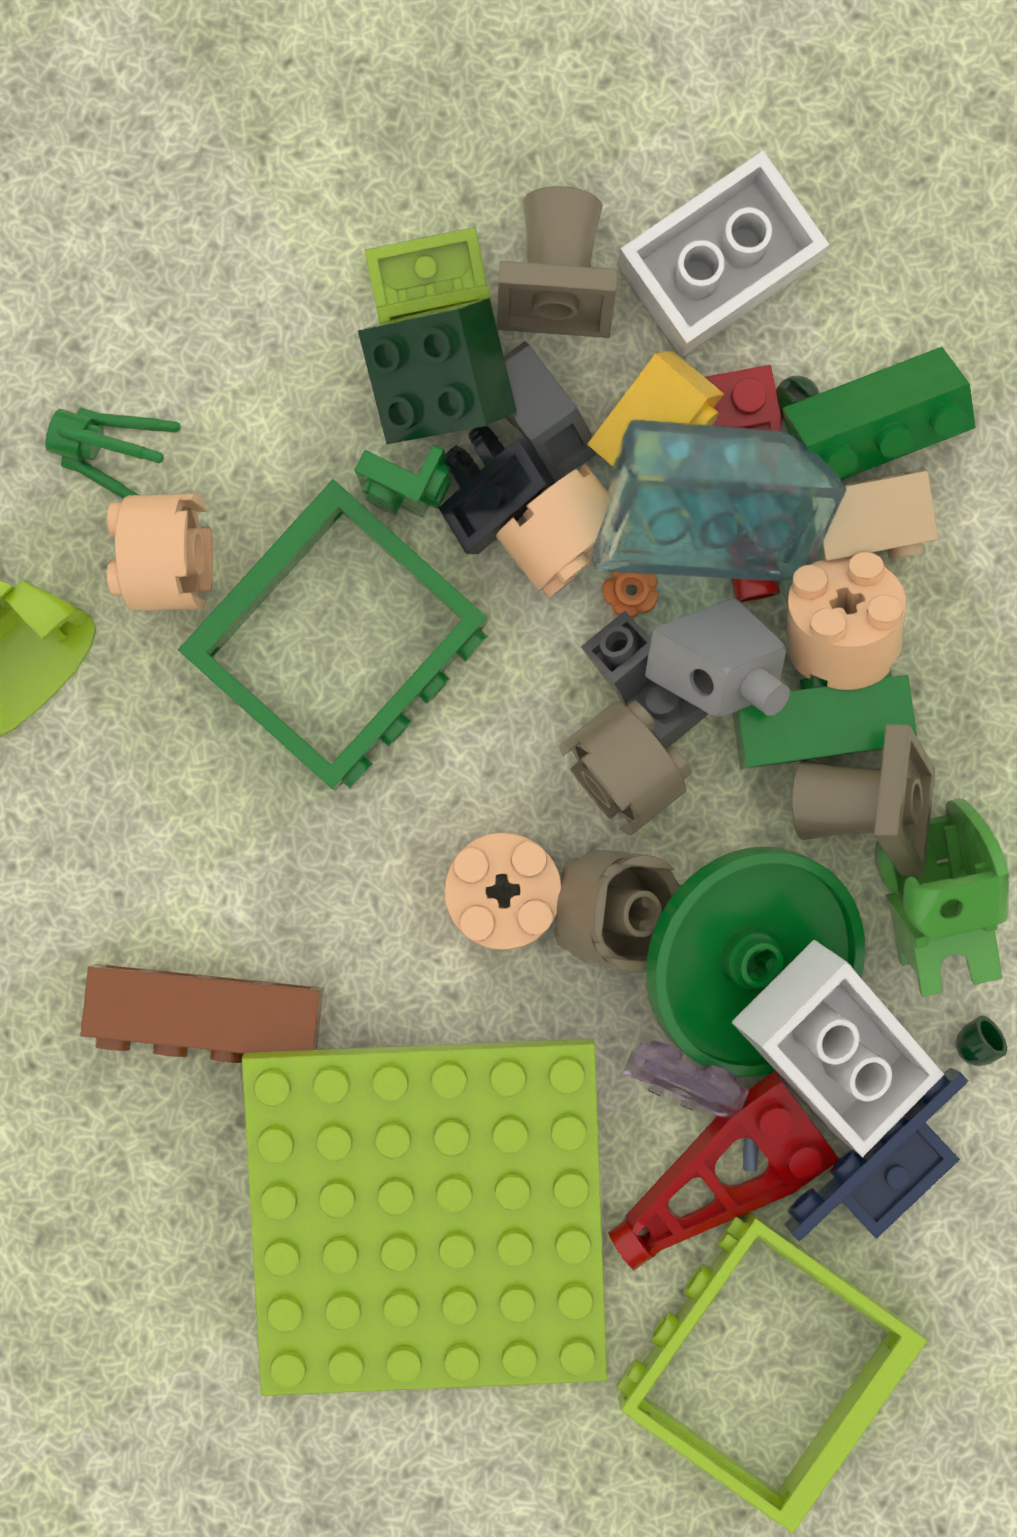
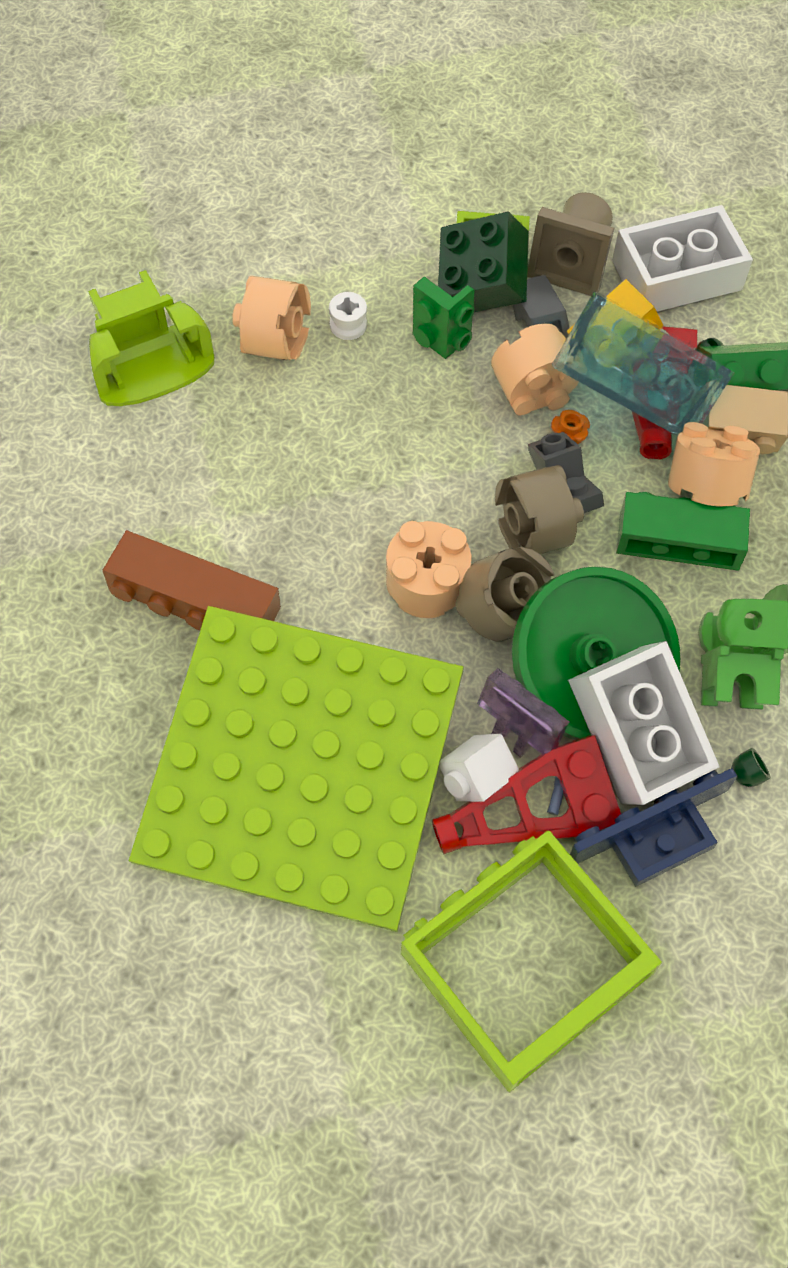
camera: 20 degrees right, 25 degrees down
green plant [45,407,181,499] -> none
green window [178,479,488,791] -> none
black hinge [439,426,556,554] -> none
light grey torso [645,598,790,717] -> none
dark tan plant [792,724,935,877] -> none
none -> white wheel [329,292,367,340]
none -> white brick [439,734,519,802]

